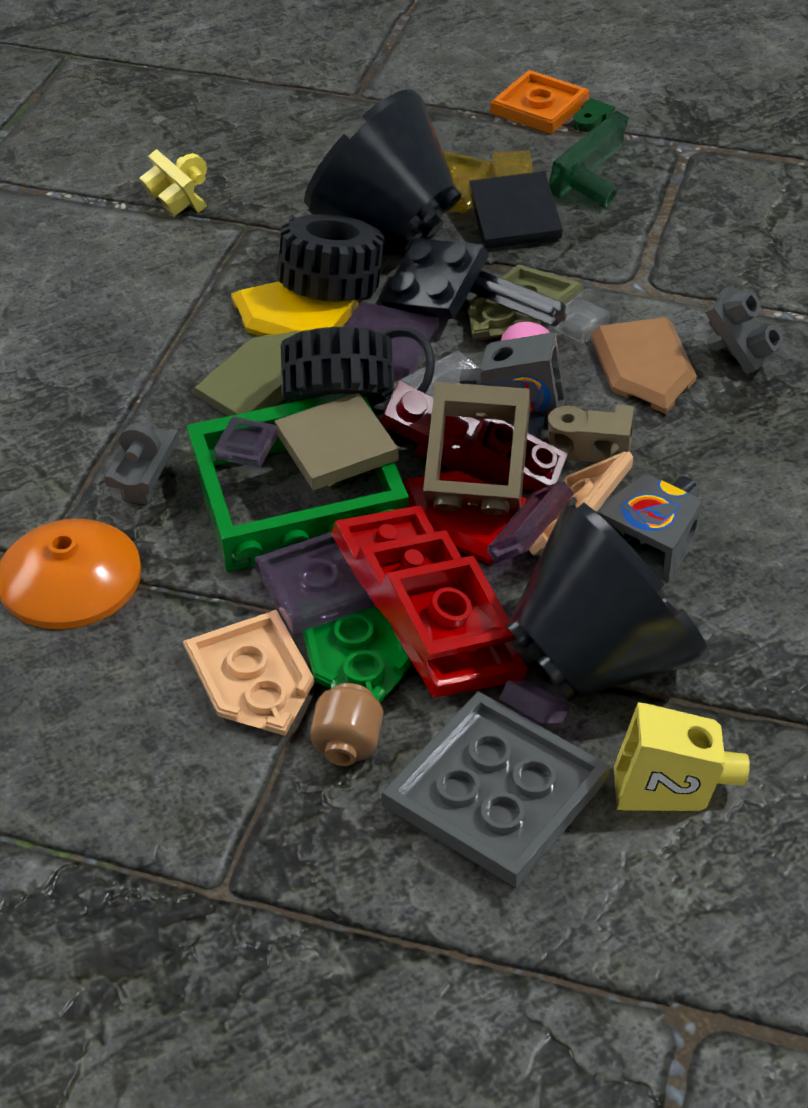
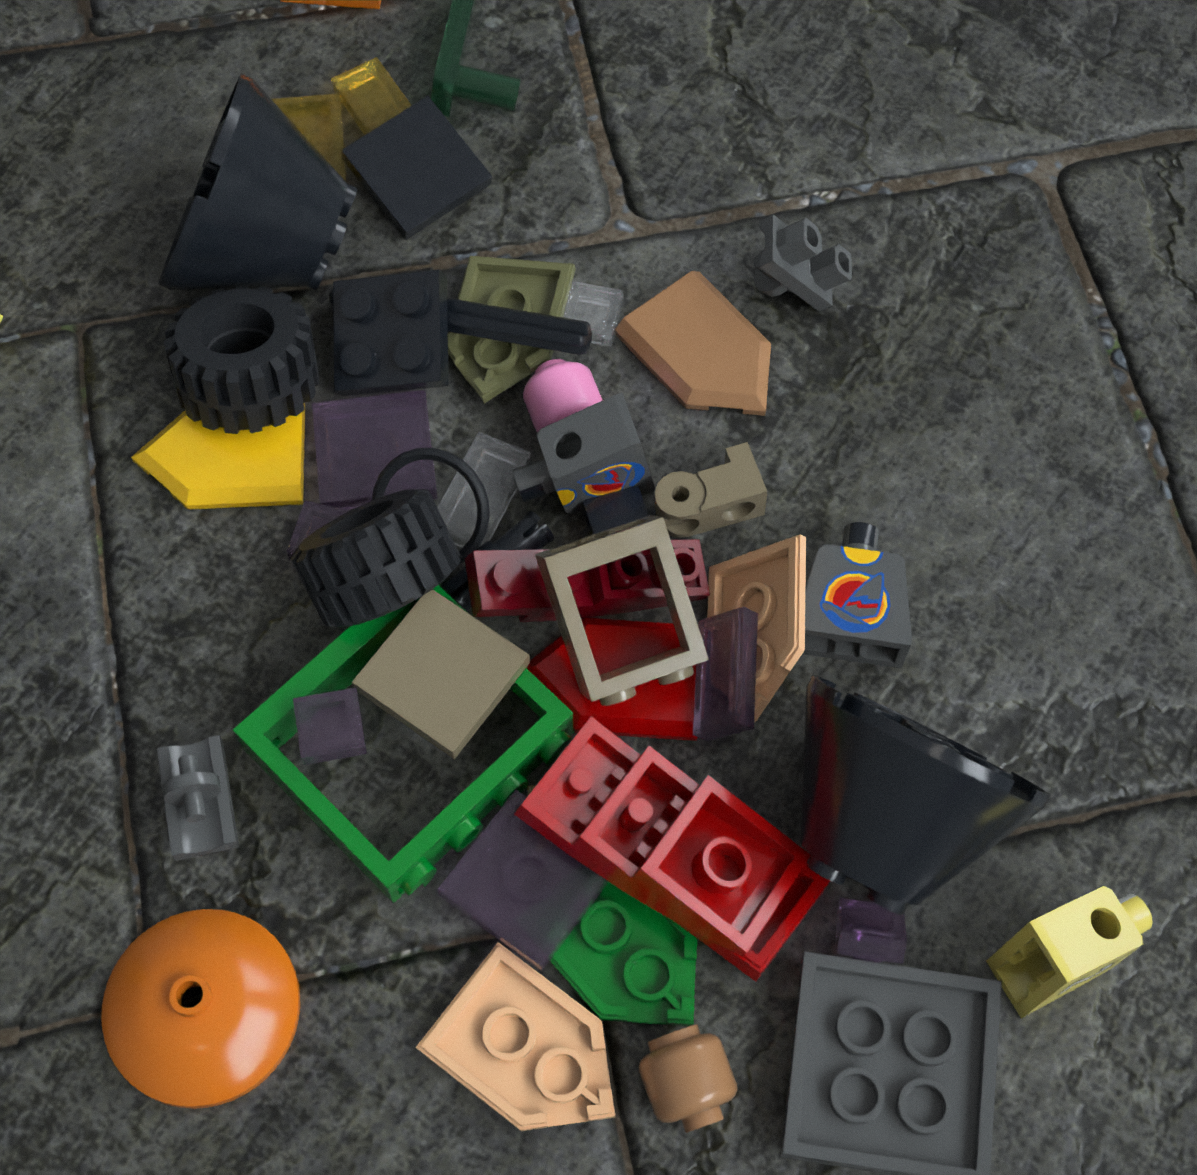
camera: 30 degrees left, 20 degrees up
olive tile [191,330,306,416] -> none

